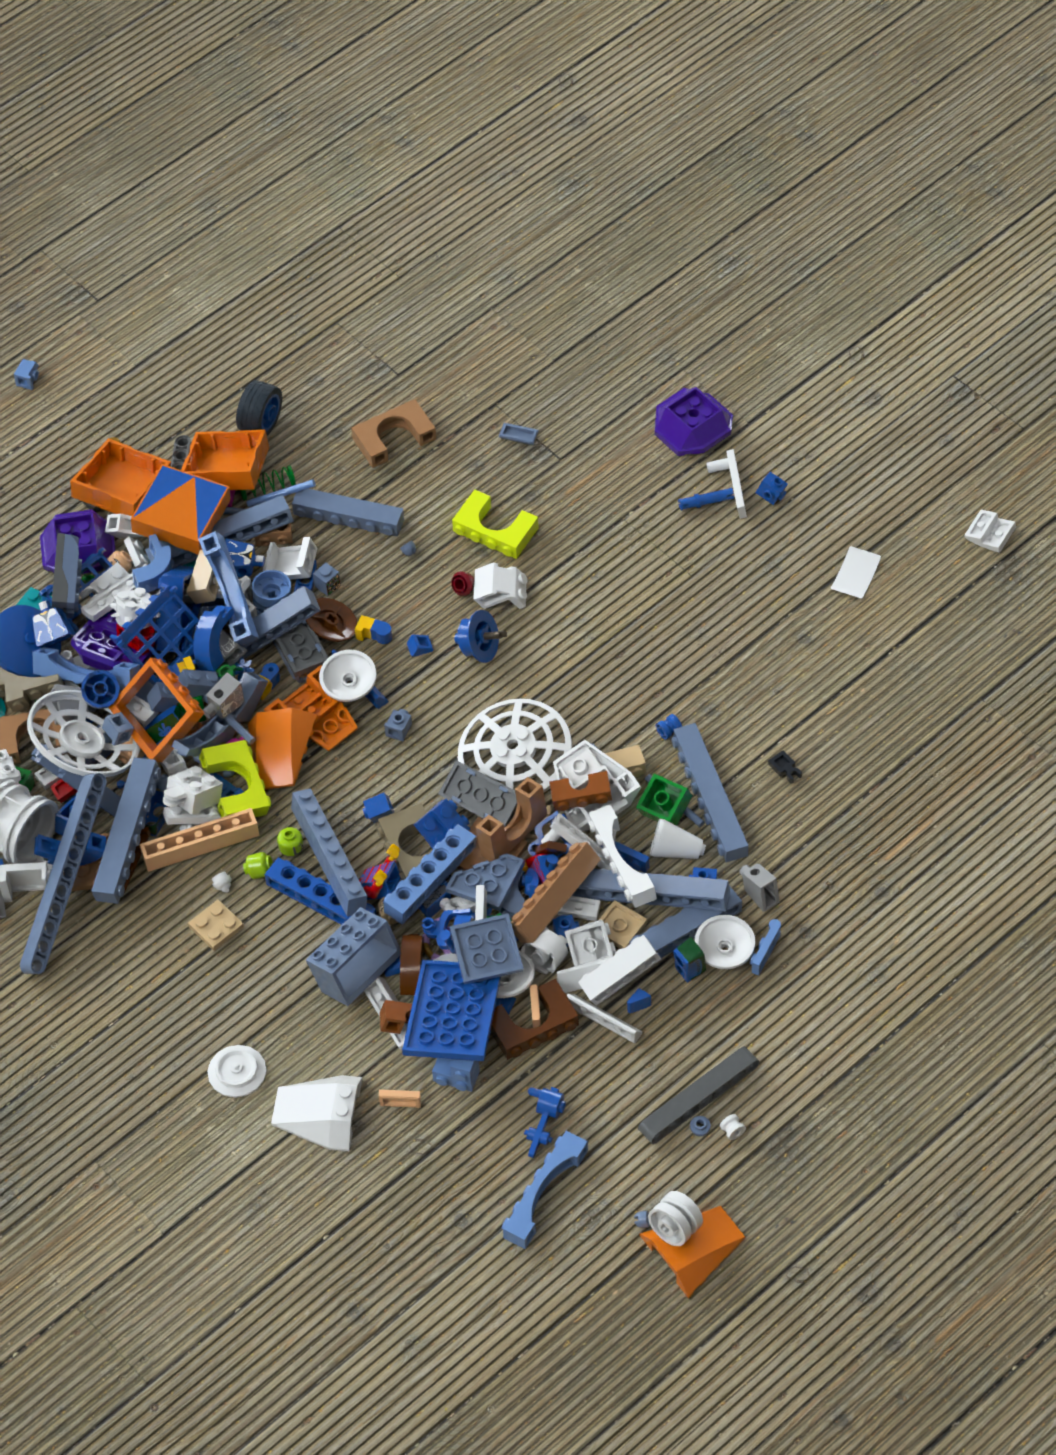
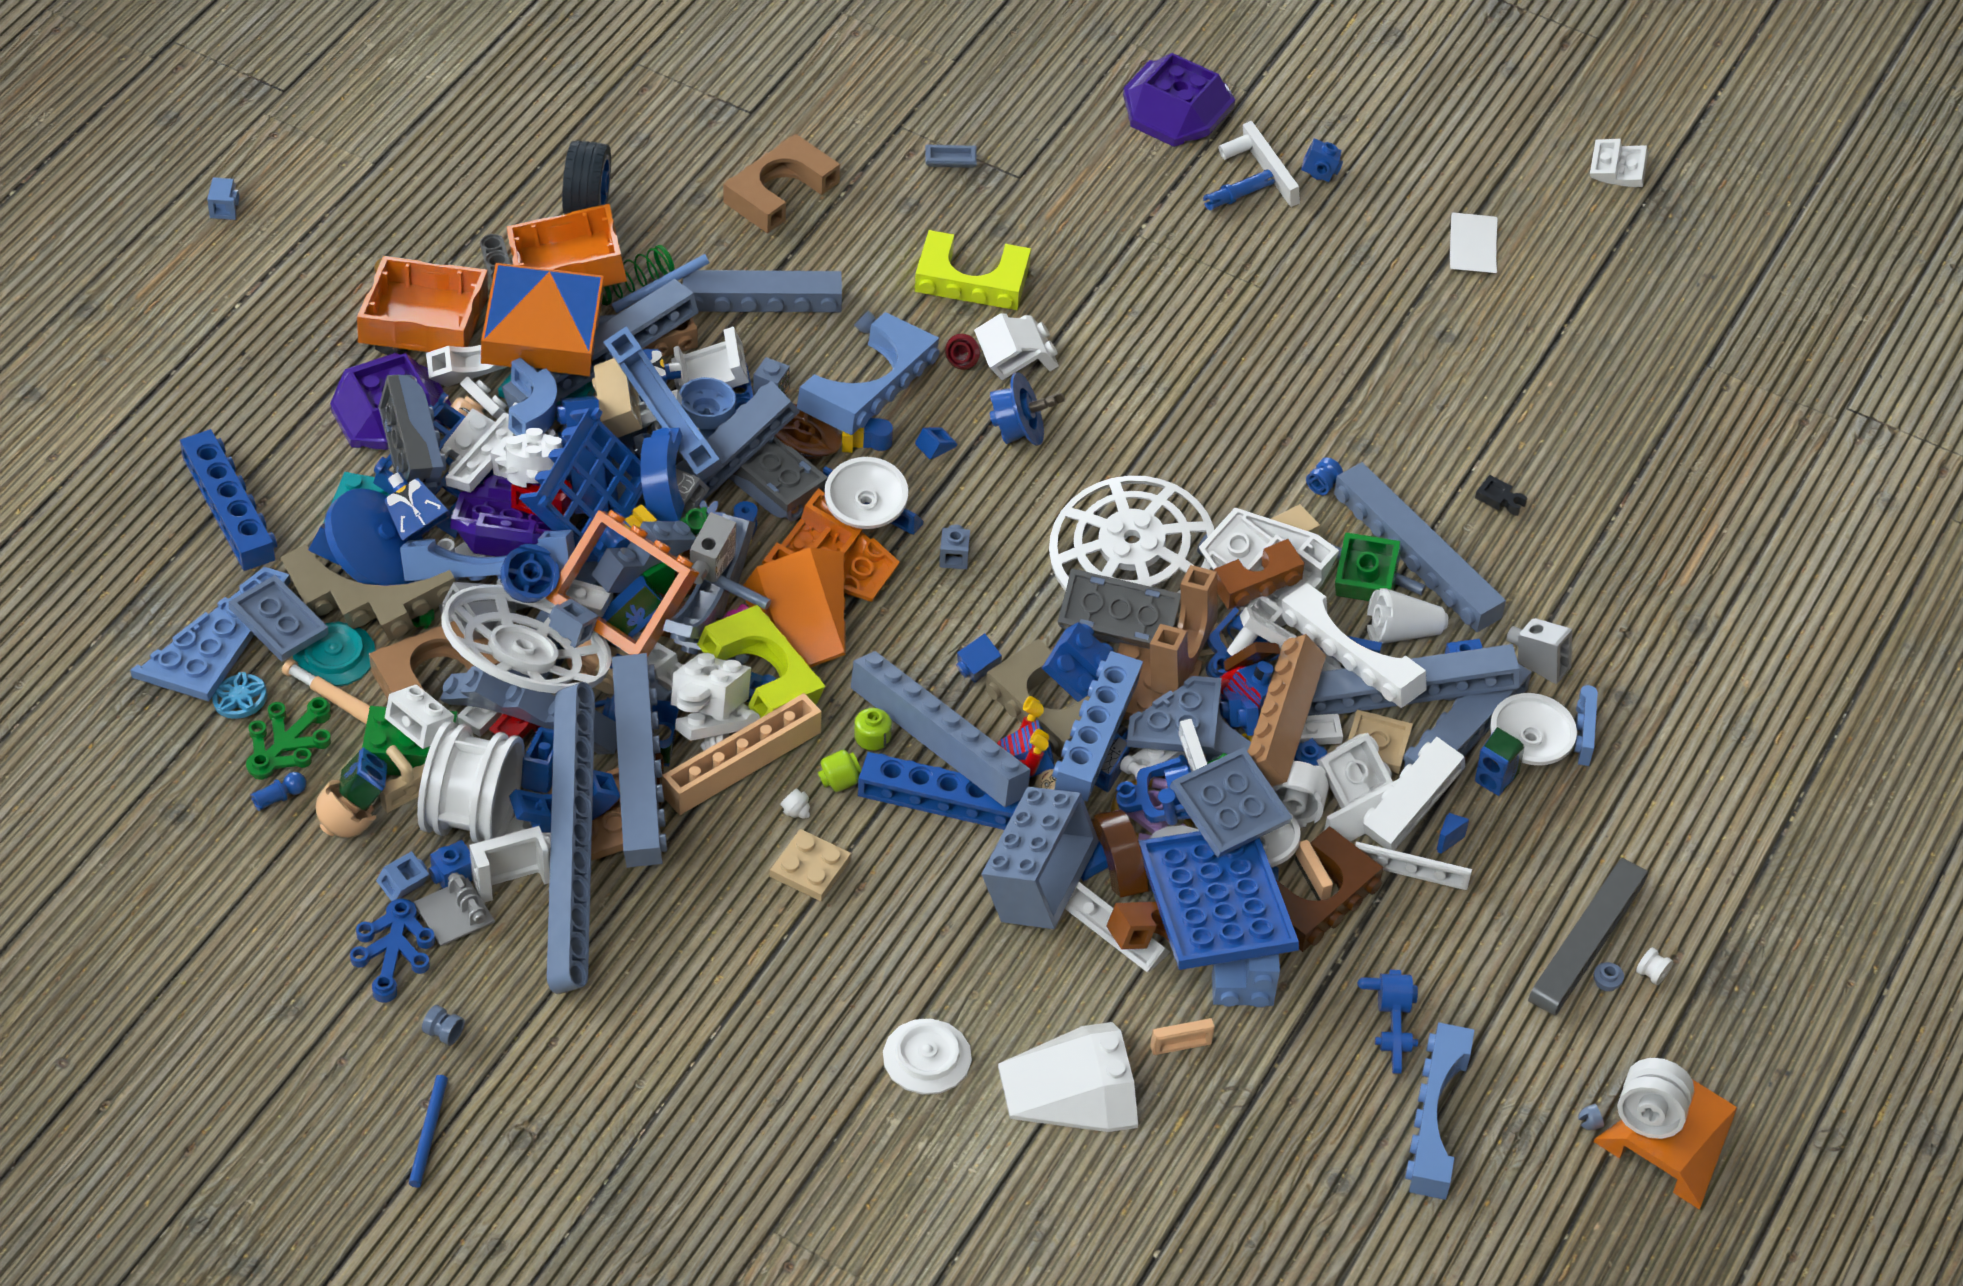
camera: 25 degrees left, 5 degrees down
none -> medium blue arch [797,312,940,435]

